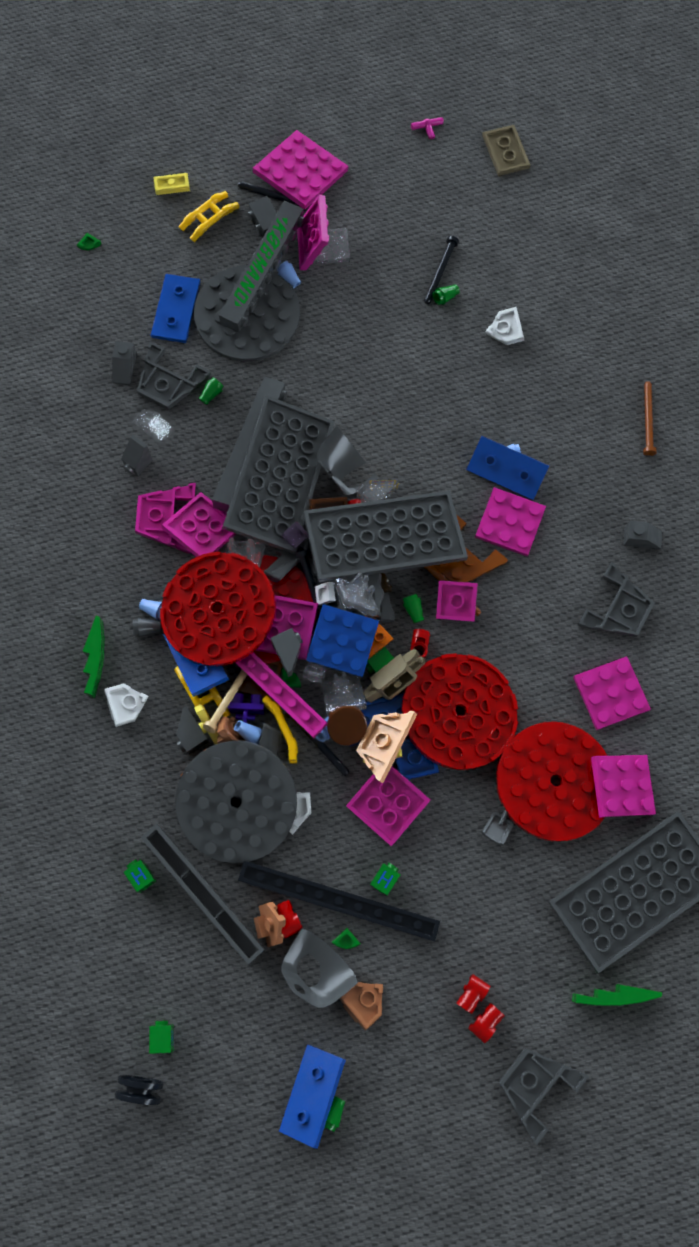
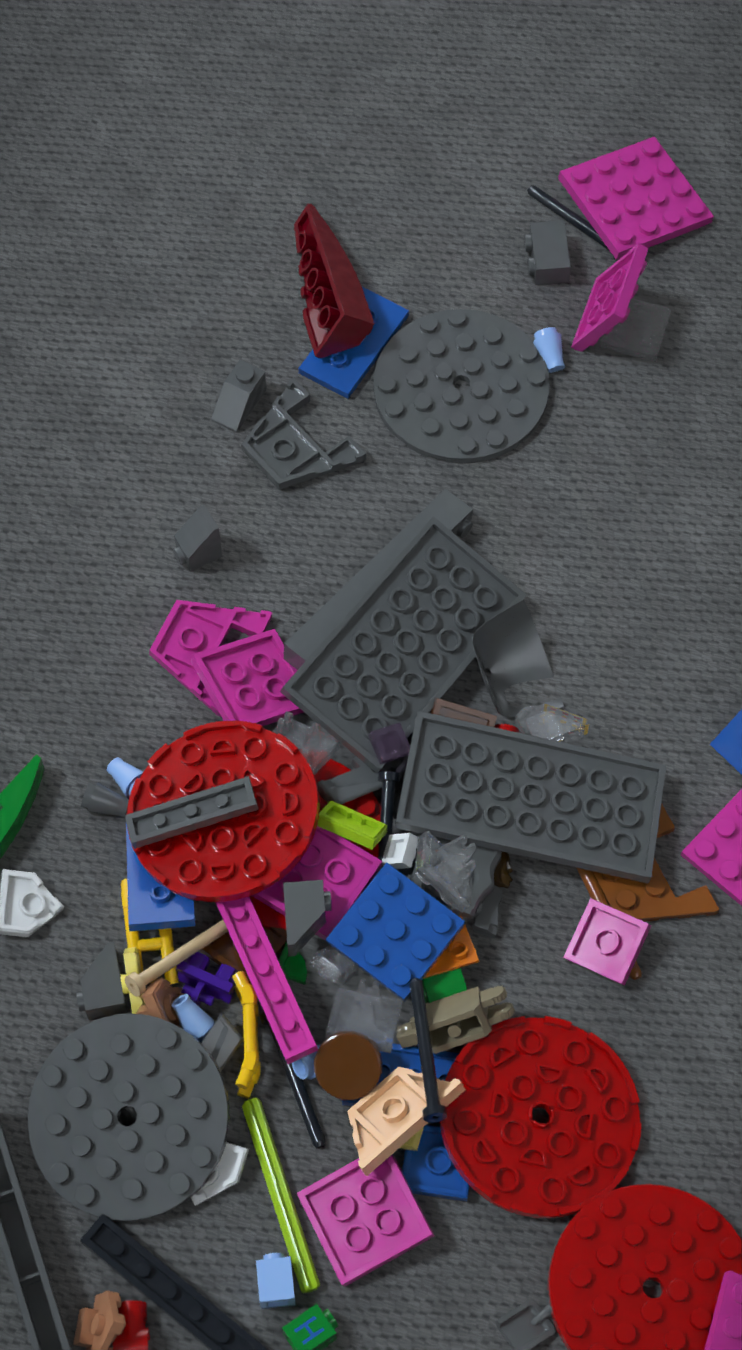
camera: 25 degrees right, 10 degrees down
green tile [77,233,102,250] -> none
clear slope [132,409,172,441] -> none
light yellow plate [154,173,190,195] -> none
yellow piece [178,191,239,242] -> none
green cone [198,377,224,405] -> none
dark grey brick [219,200,305,332] -> none
green cone [403,594,424,624] -> none
red piece [410,629,430,659] -> none
none -> dark grey plate [125,776,259,849]
none -> lime axle [242,1098,320,1293]
none -> light blue brick [256,1253,295,1309]
none -> dark red wedge [294,203,374,358]
none -> lime plate [317,801,388,850]
none -> black bar [410,978,447,1123]

